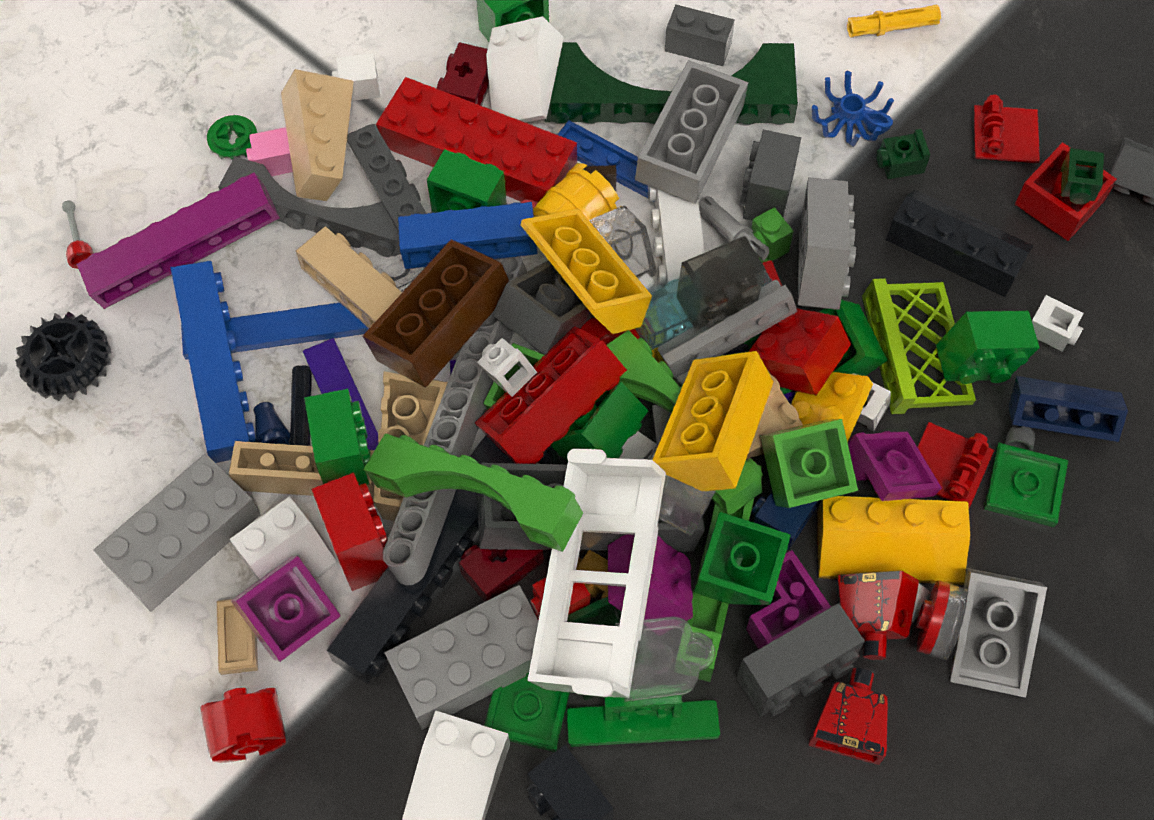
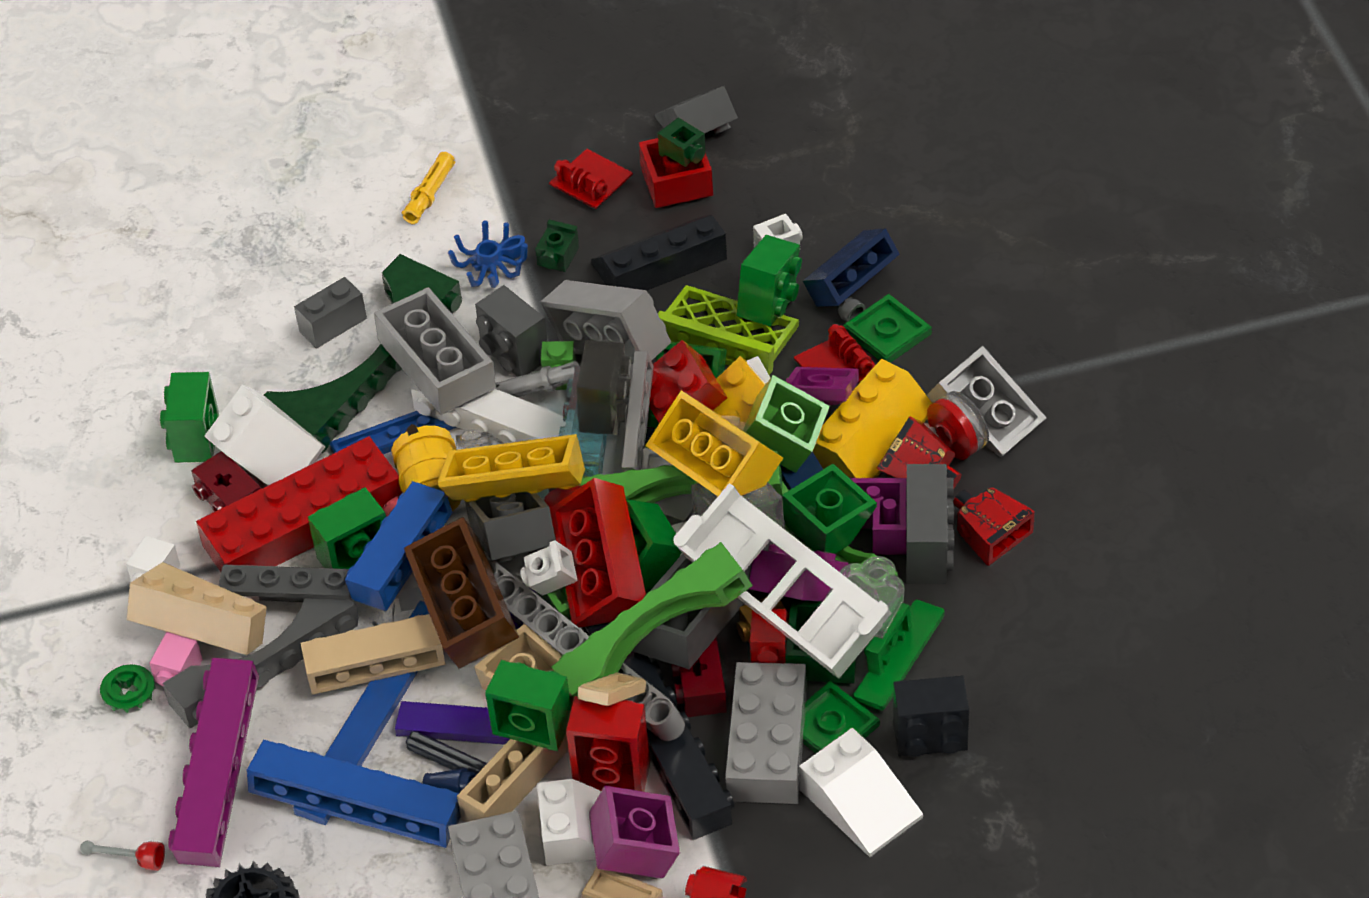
camera: 55 degrees left, 15 degrees down
none -> tan tile [578,673,646,706]

